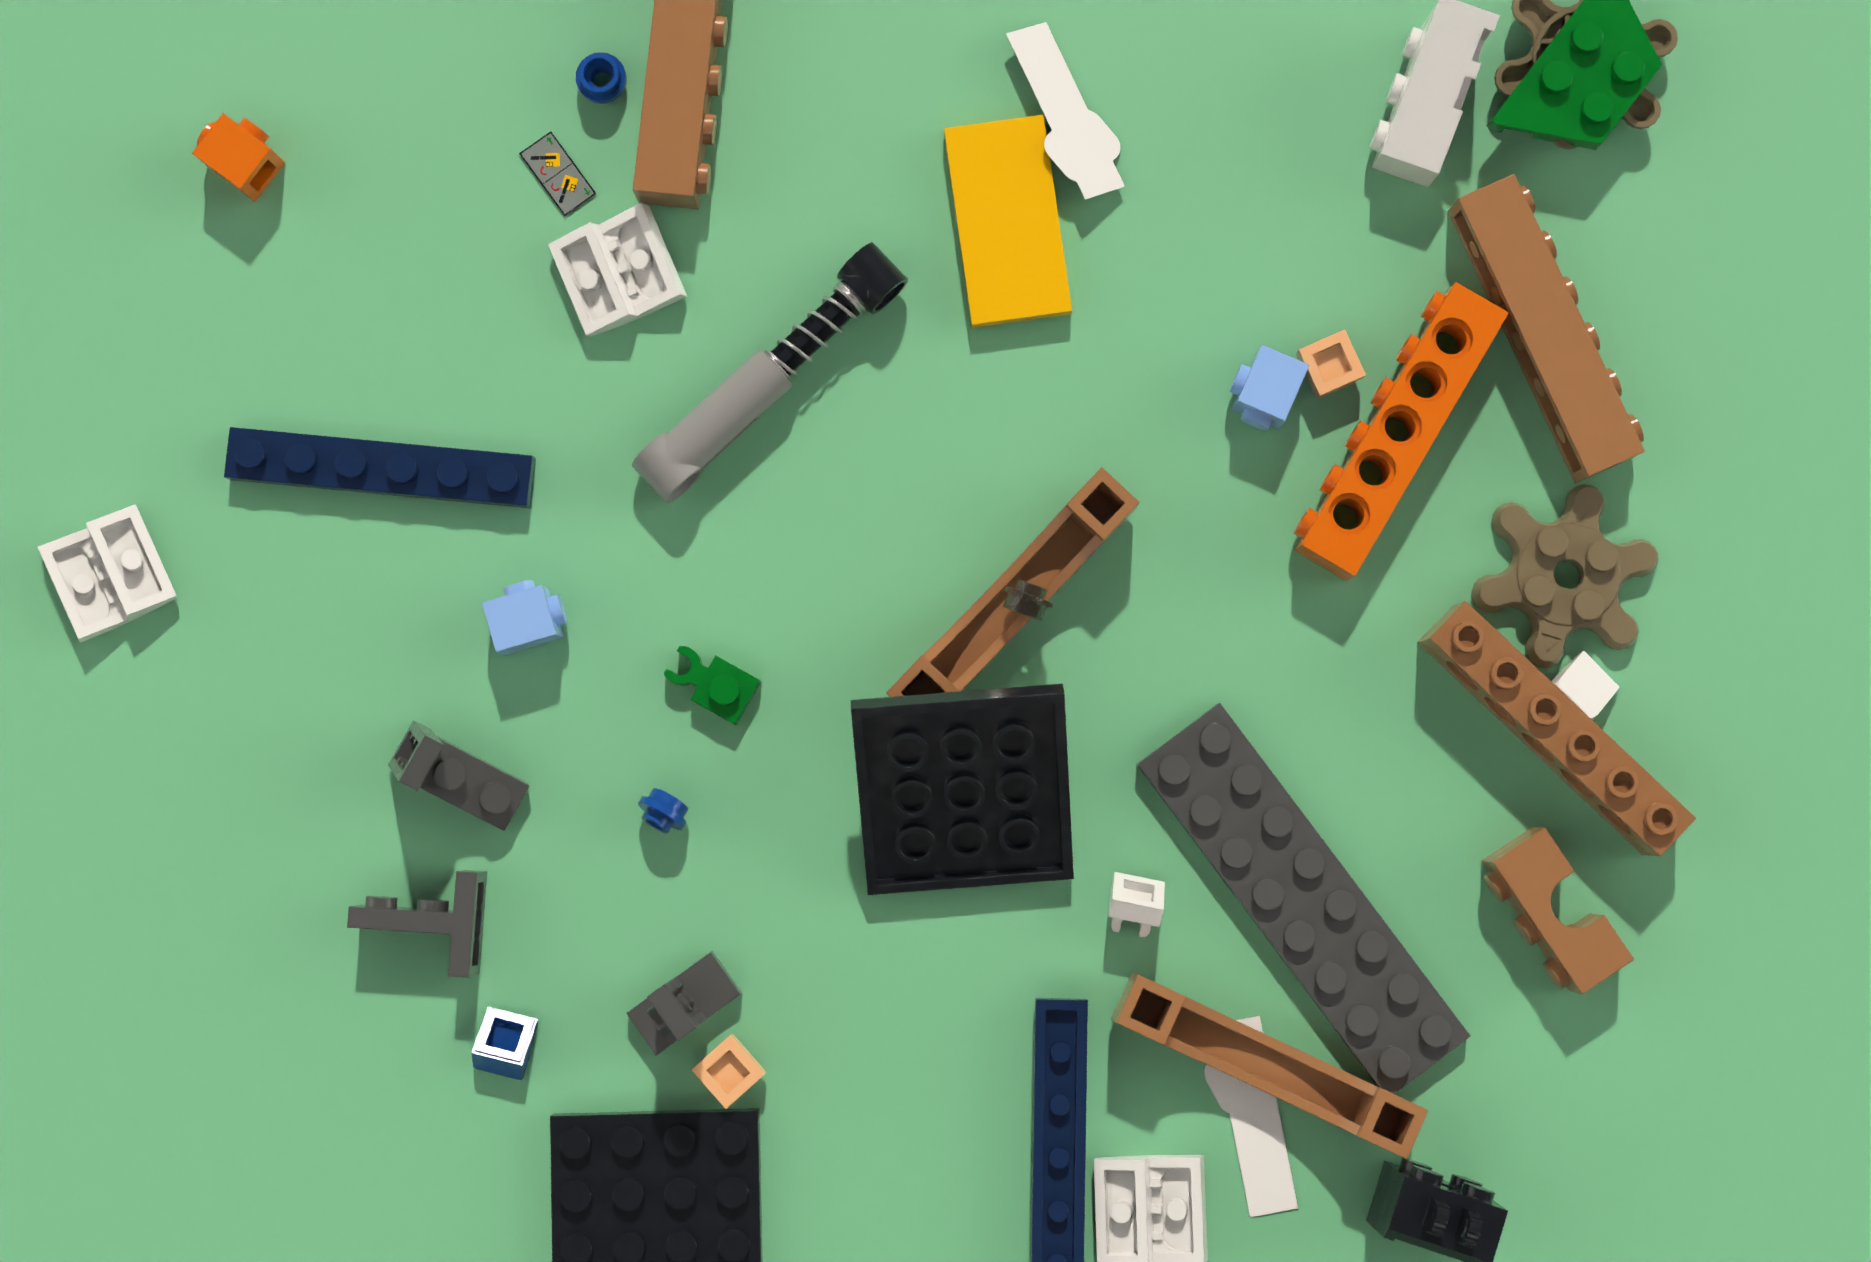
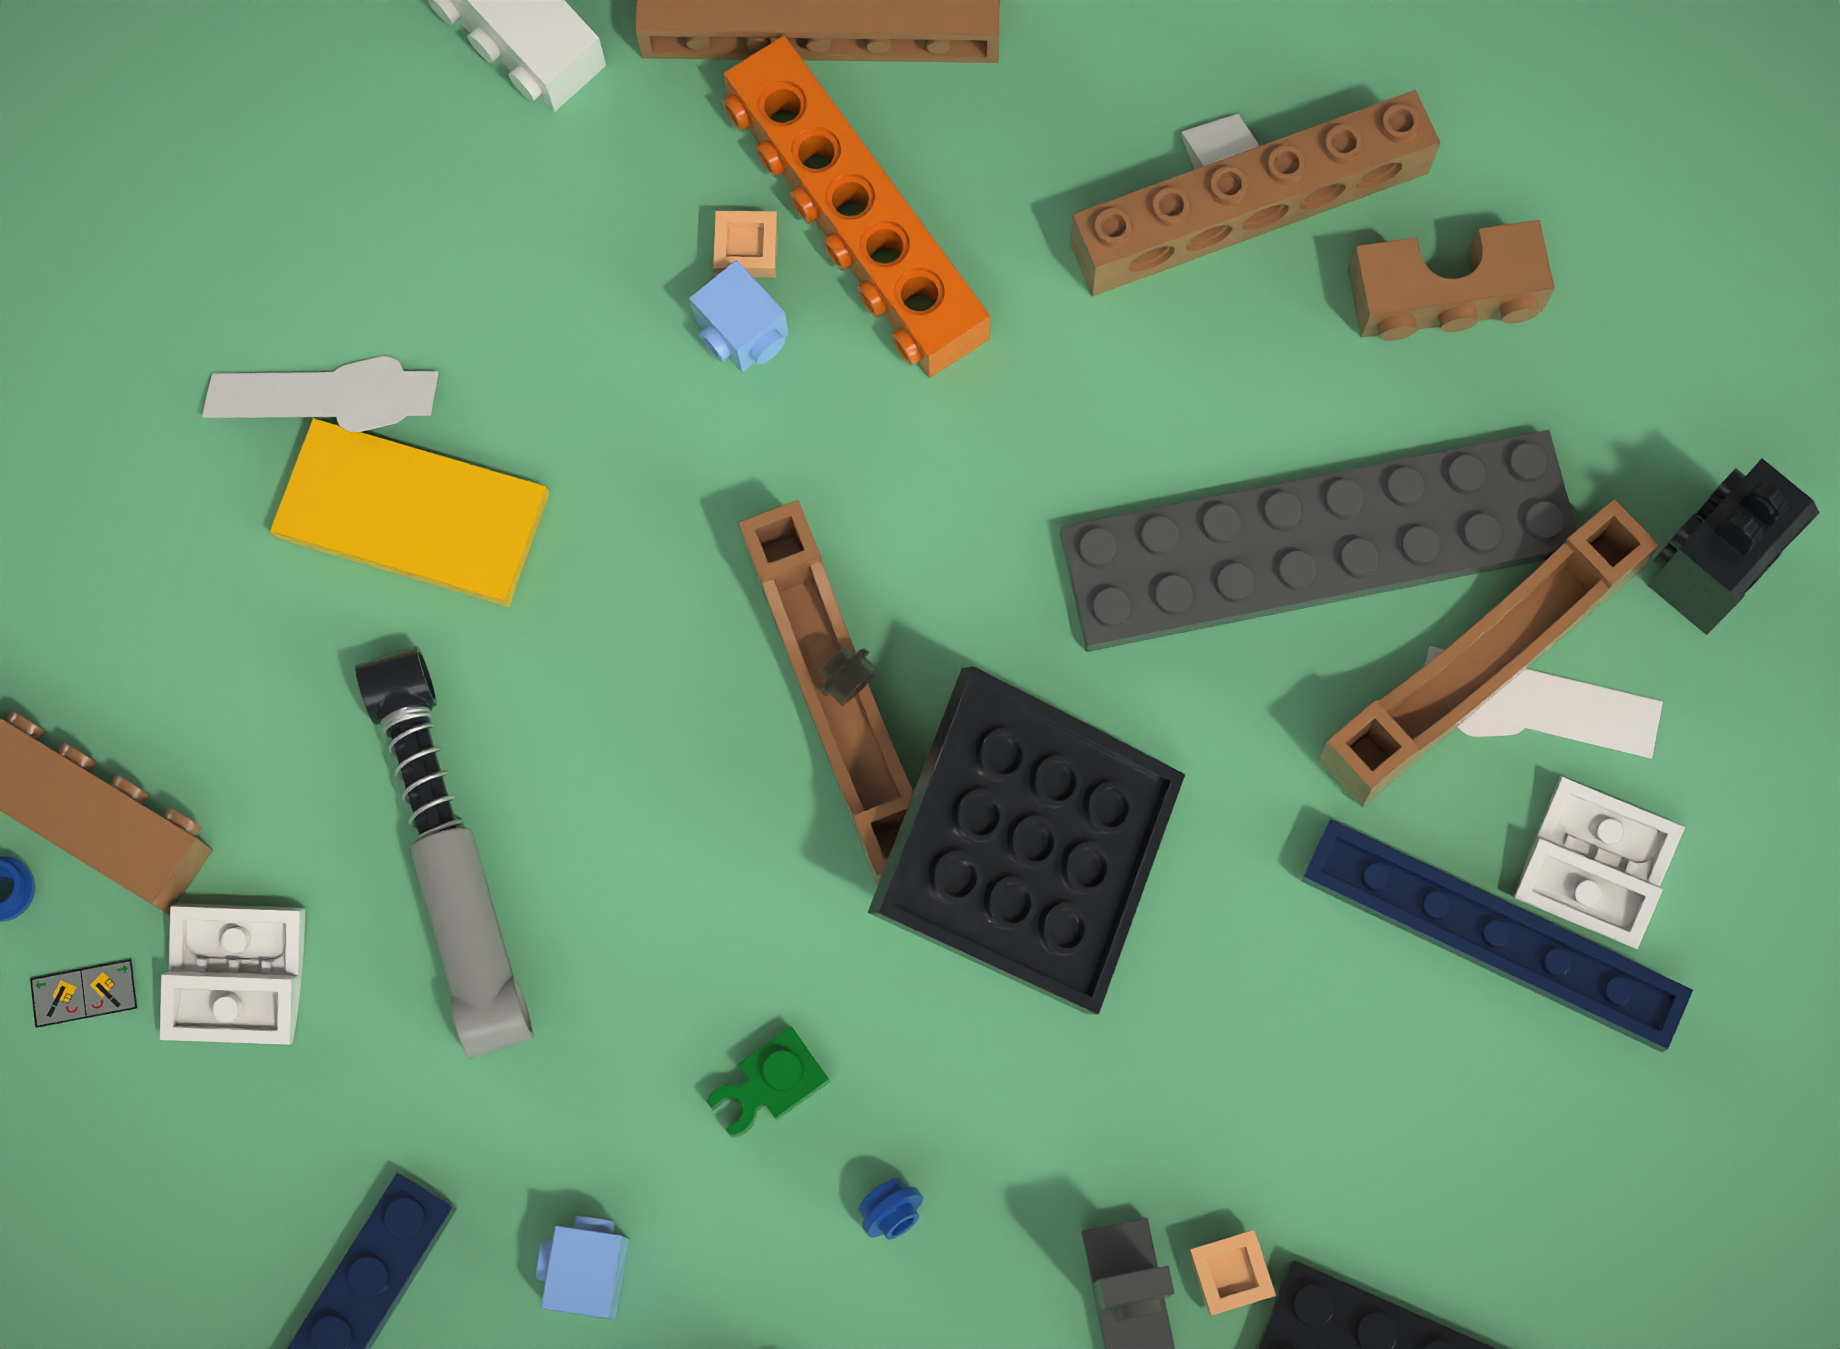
camera: 65 degrees left, 10 degrees down
white tile [1108,872,1165,938] -> none
dark tan plate [1471,484,1659,668] -> none

